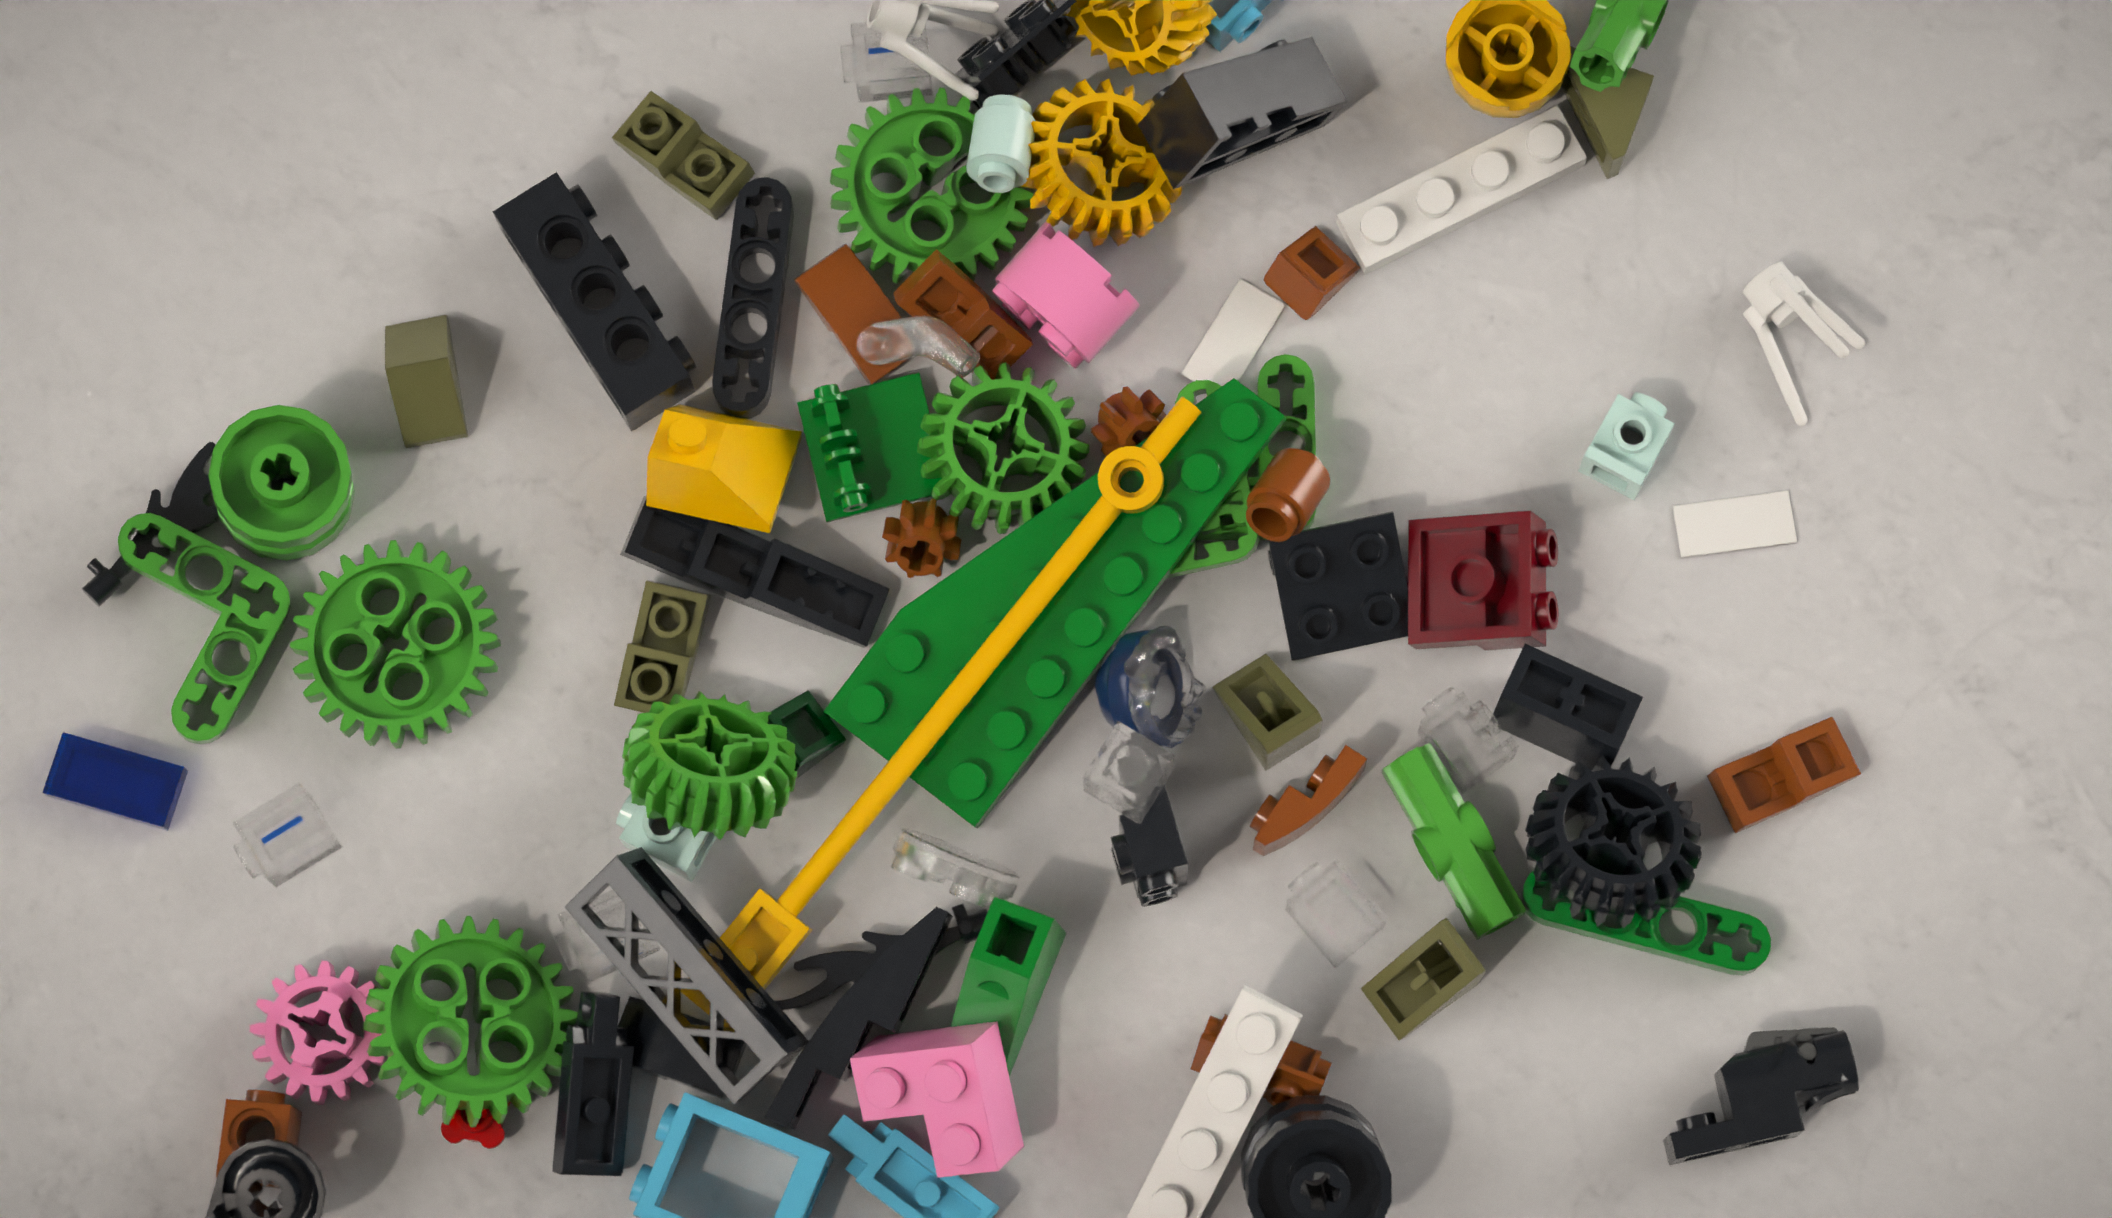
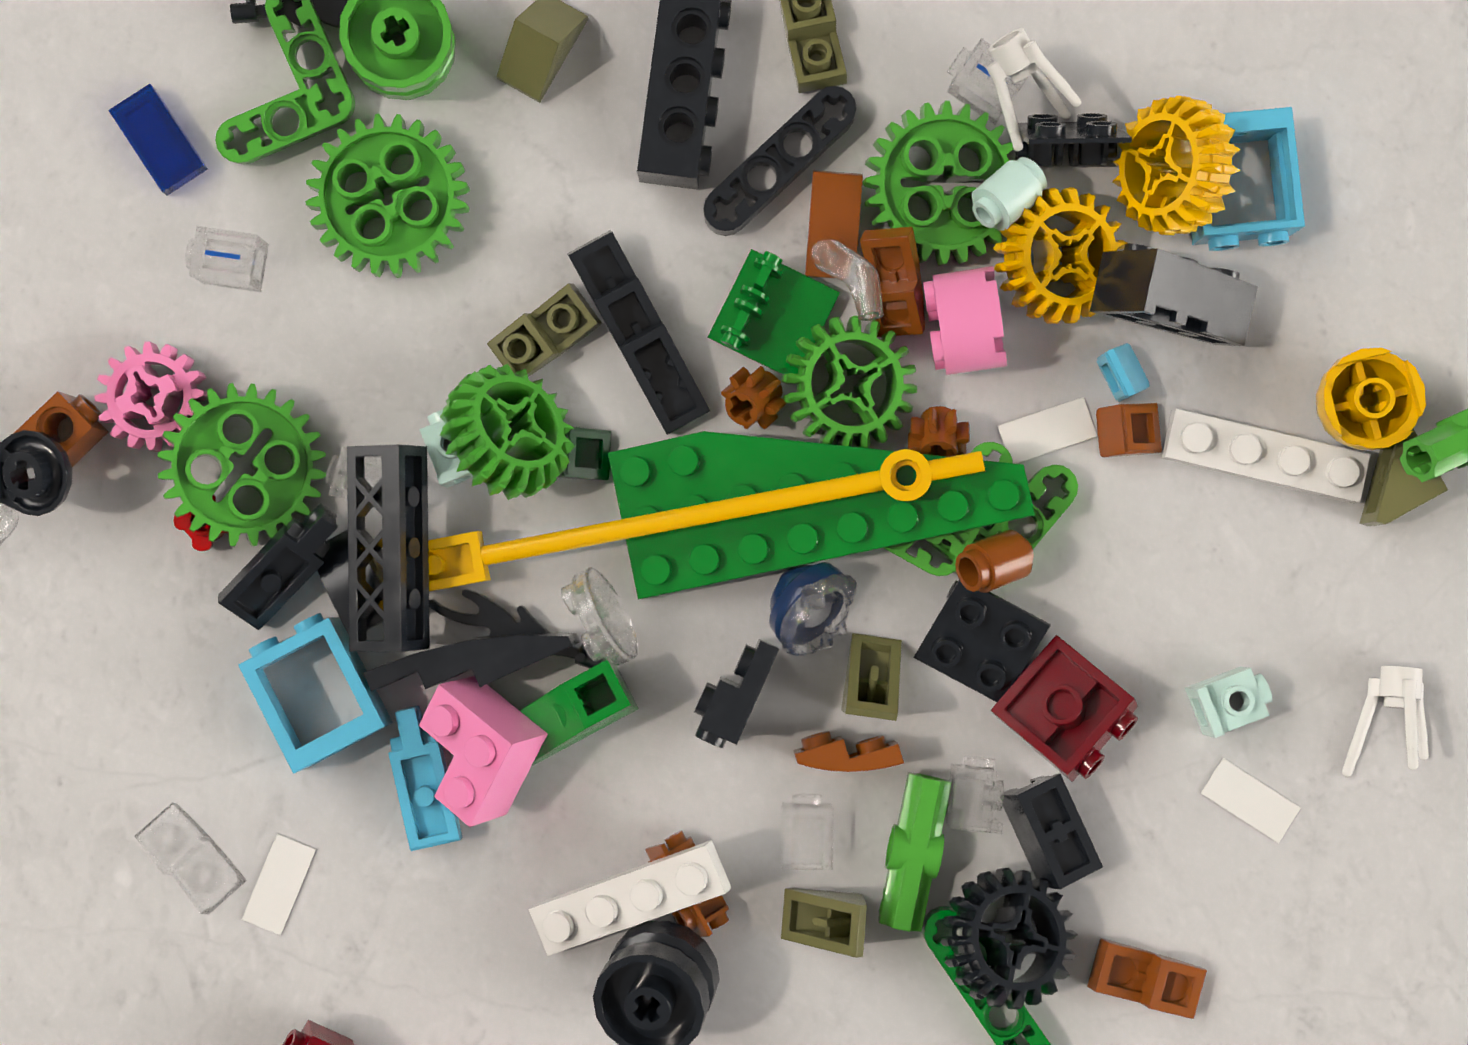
camera: 35 degrees right, 10 degrees up
yellow slope [646,404,802,533] -> none
clear brick [1083,721,1175,825] -> none
none -> medium azure slope [1096,343,1150,402]

